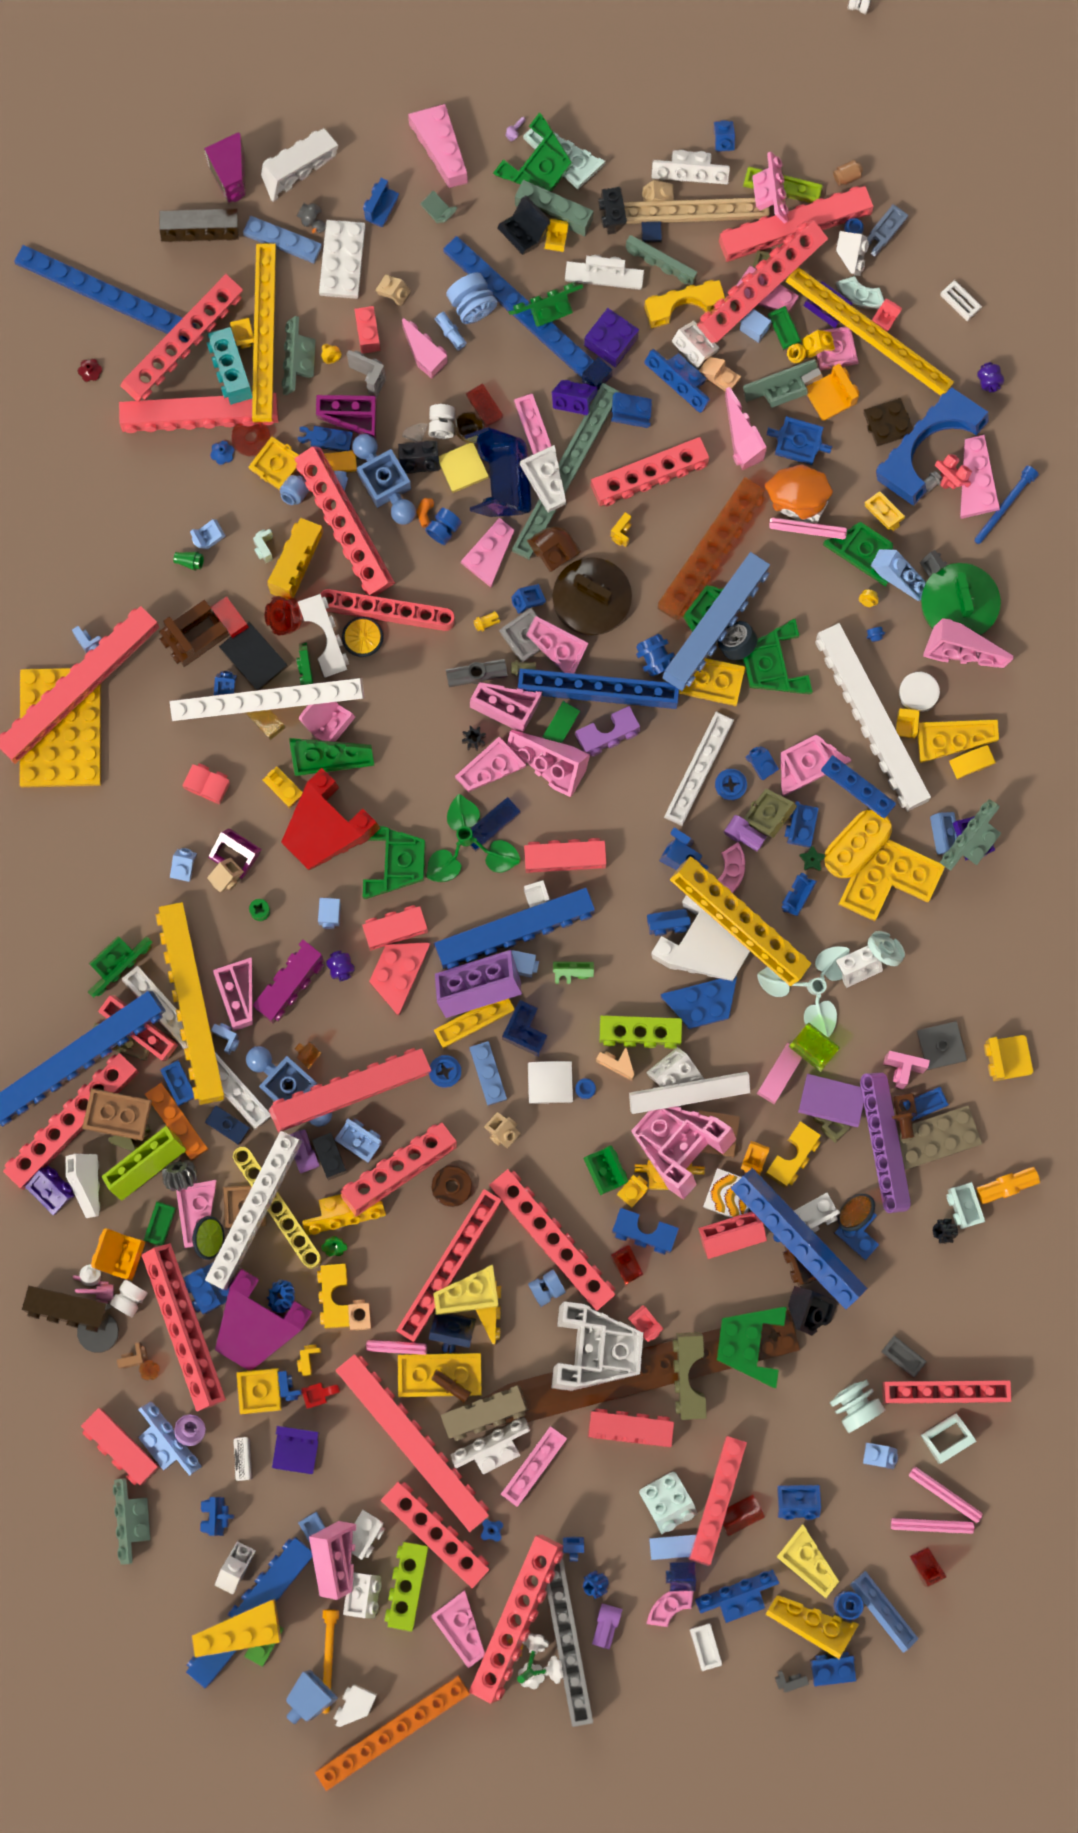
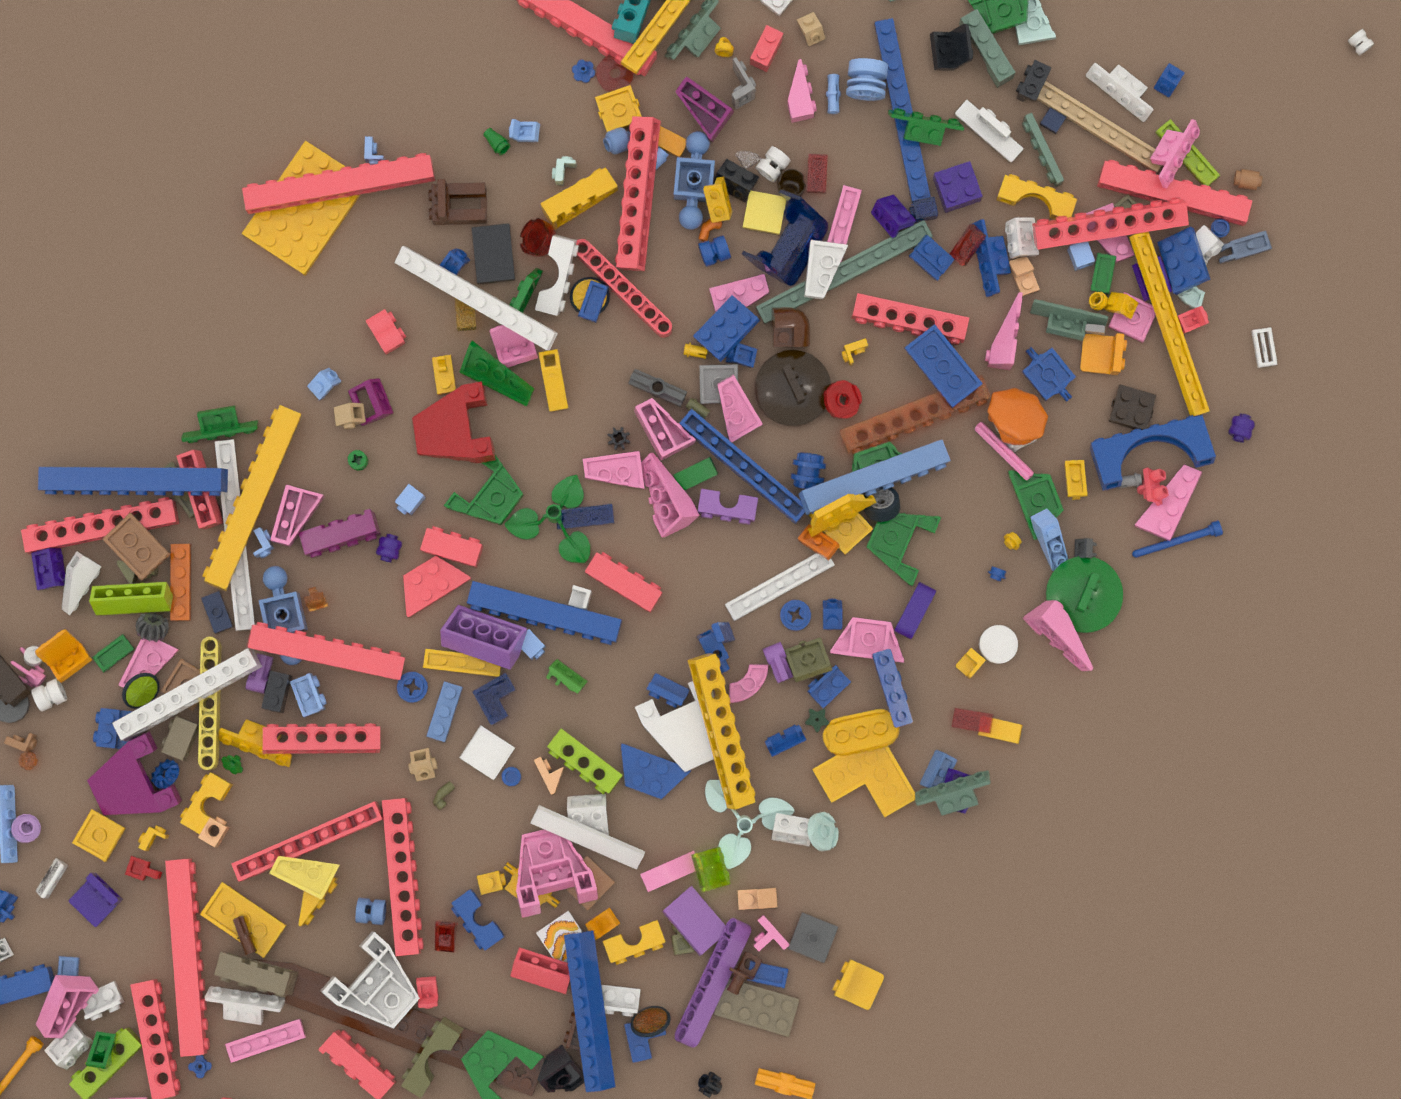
camera: 40 degrees right, 5 degrees up
coral brick [142,1243,226,1412] -> none
blue plate [160,1061,194,1107] -> none
tile [211,596,248,638] -> none
blue bracket [278,1371,303,1401] -> none
blue plate [298,426,353,452] -> none
bright pink axle [366,1340,427,1355] -> none
dark blue tile [429,1312,476,1353] -> none
reddish brown tile [431,1166,472,1207] -> none
yellow bracket [545,219,568,252] -> none
green bracket [583,1145,628,1196] -> none
tan bracket [642,180,674,202] -> none
white brick [815,623,931,812] -> none
yellow wing [918,720,999,763] -> none
light aqua bracket [946,1182,985,1229] -> none
none -> green slope [86,1031,116,1069]
none -> dark tan brick [161,716,199,761]
none -> olive arm [433,781,455,810]
none -> yellow slope [539,349,568,412]
none -> blue tile [578,281,609,323]
none -> blue plate [693,295,760,362]
none -> yellow bracket [703,176,733,223]
none -> light nougat slope [737,888,777,910]
none -> orange plate [797,524,840,561]
none -> yellow wing [808,494,877,537]
none -> red plate [823,380,862,419]
none -> dark purple beam [894,582,937,639]
none -> blue plate [904,324,983,408]
none -> clear red plate [950,224,986,266]
none -> clear red plate [952,708,994,734]
none -> blue plate [1157,227,1211,295]

